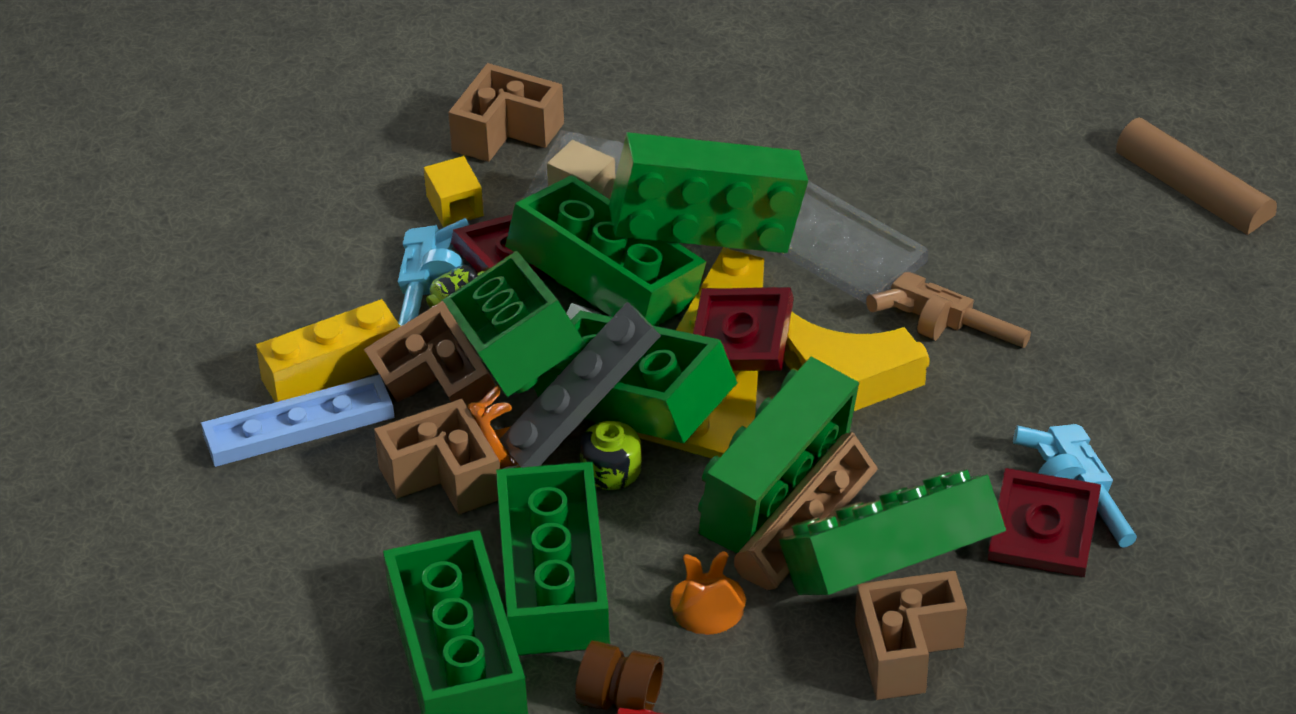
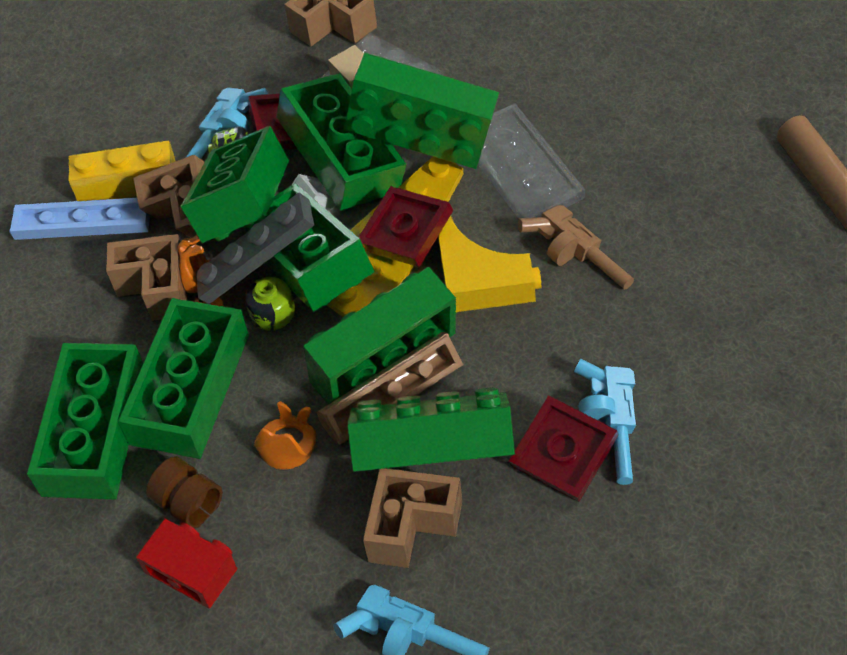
camera: 25 degrees right, 10 degrees up
yellow brick [424,156,484,228] -> none

